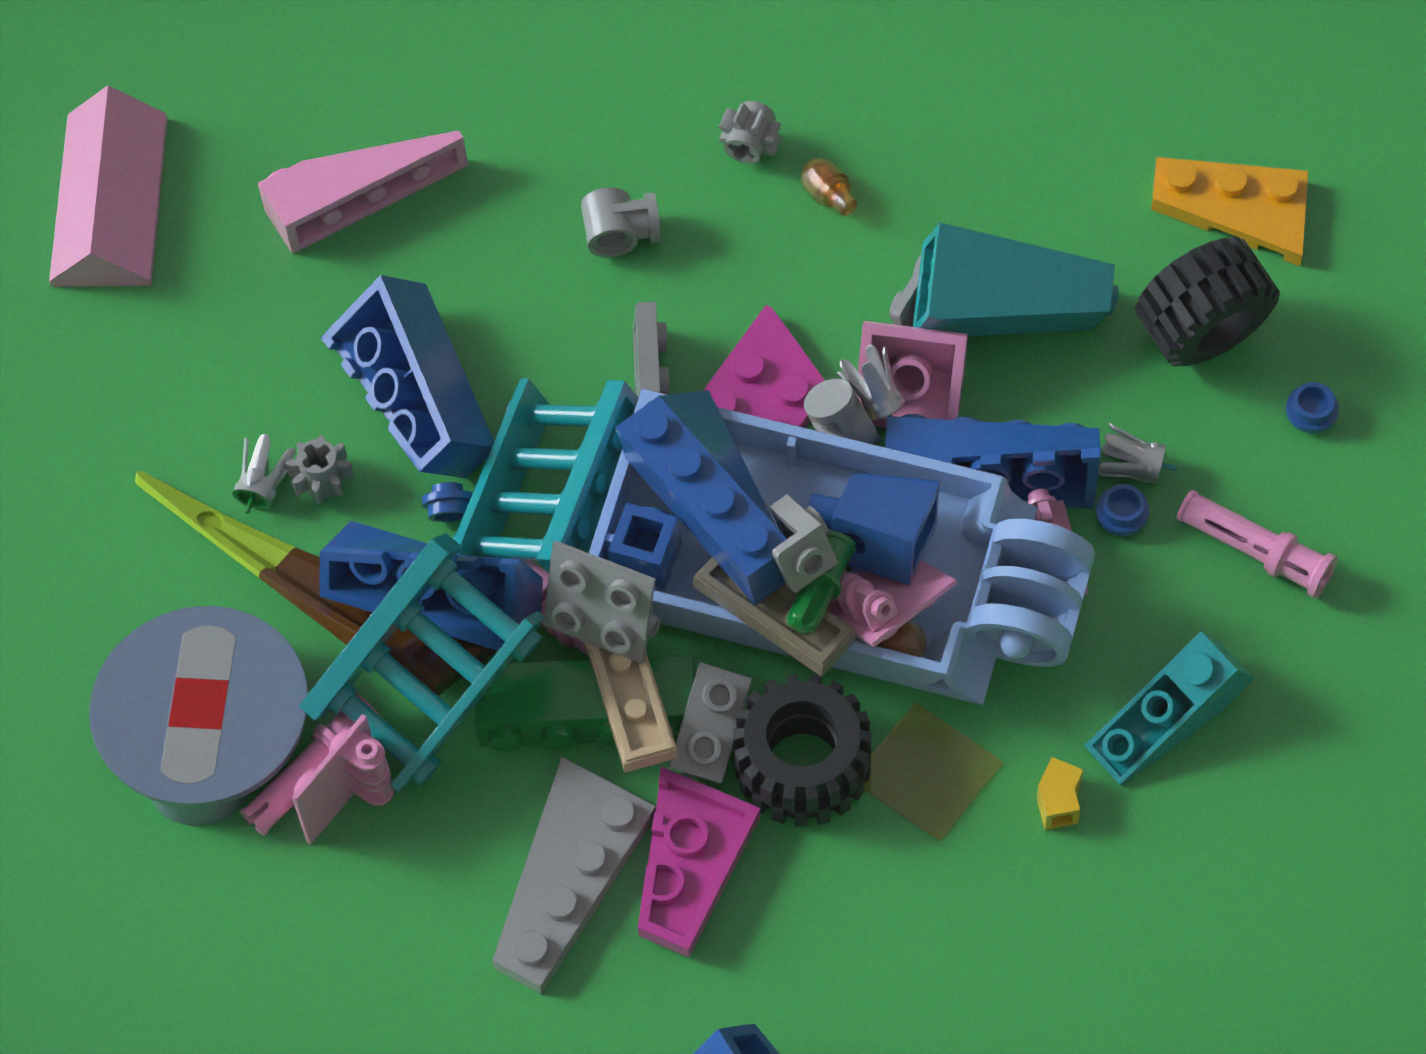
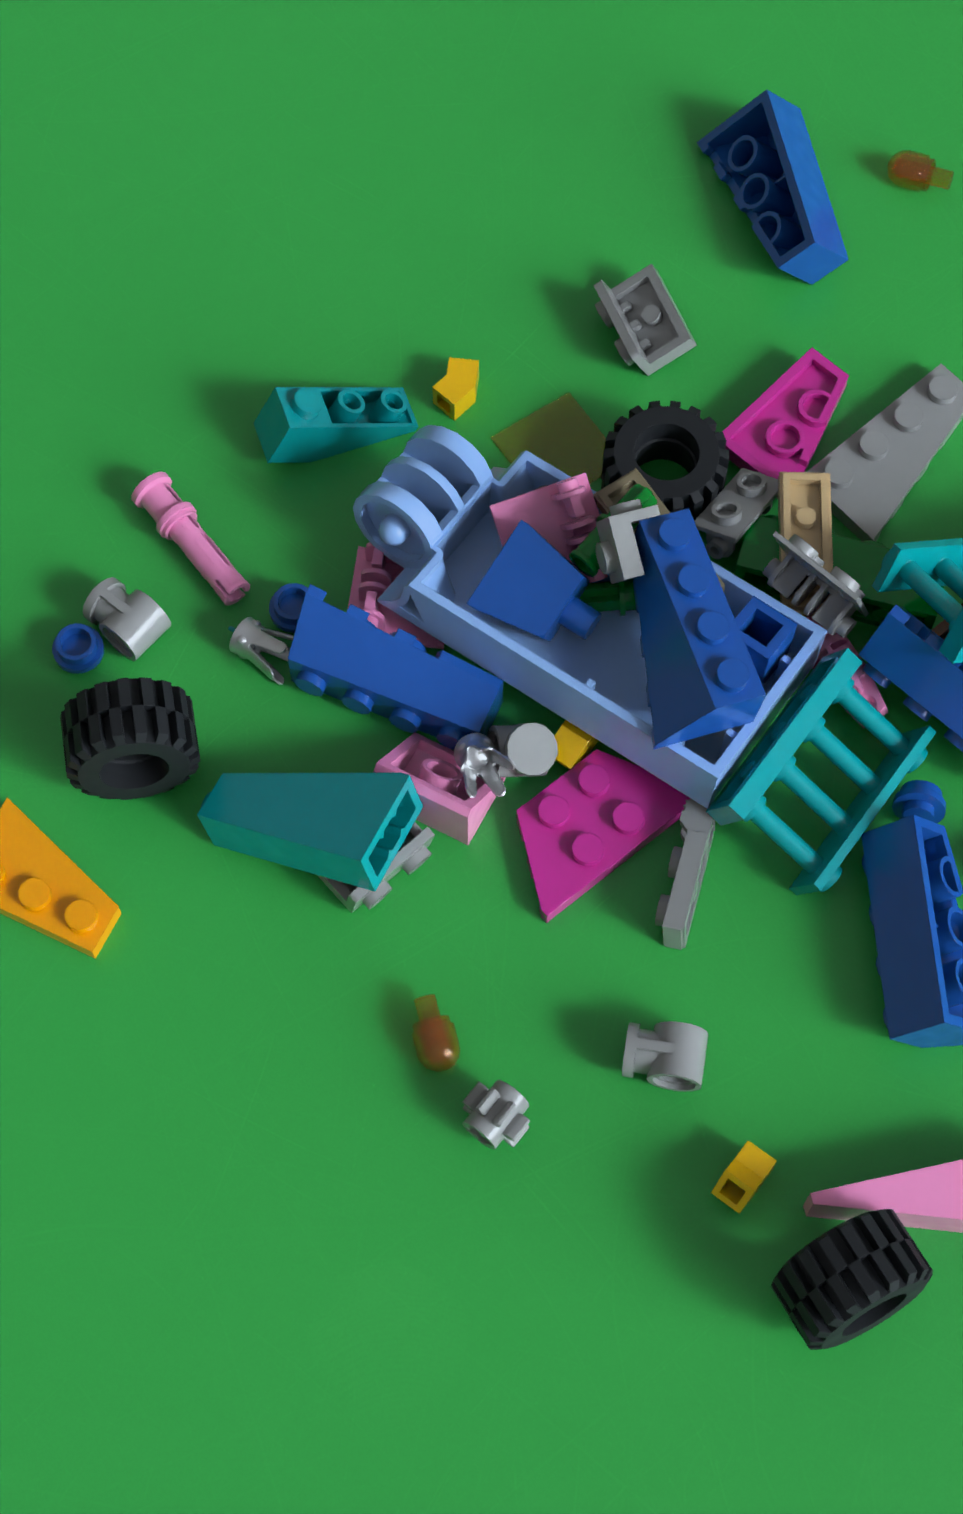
camera: 165 degrees left, 5 degrees up
none -> light grey piece [82,577,171,661]
none -> light grey bracket [594,263,697,376]
none -> yellow piece [711,1140,777,1214]
none -> black tyre [771,1209,933,1350]

